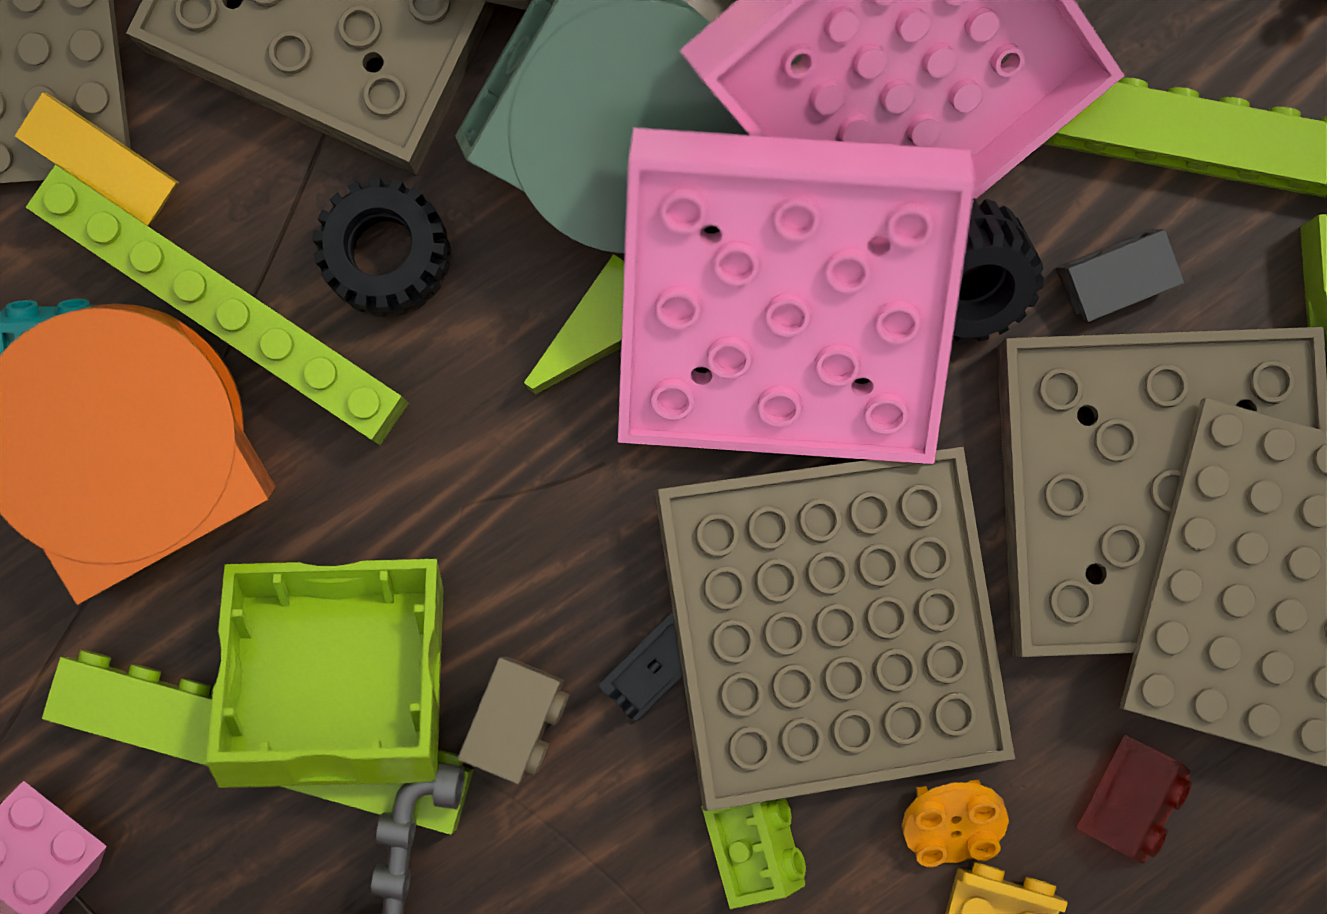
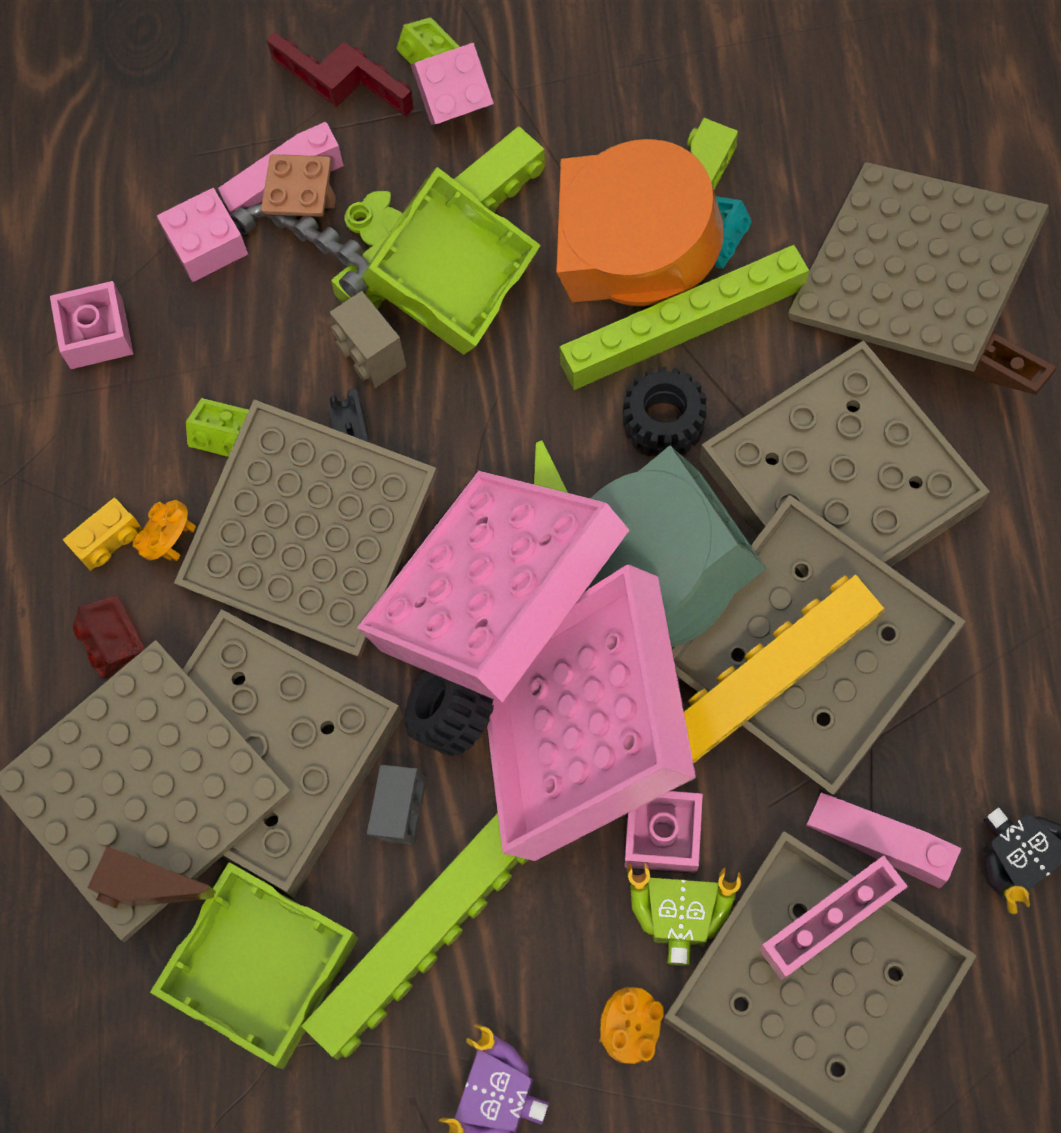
camera: 125 degrees right, 15 degrees down
yellow tile [15,92,179,226] -> none
none -> lime plate [344,191,403,246]

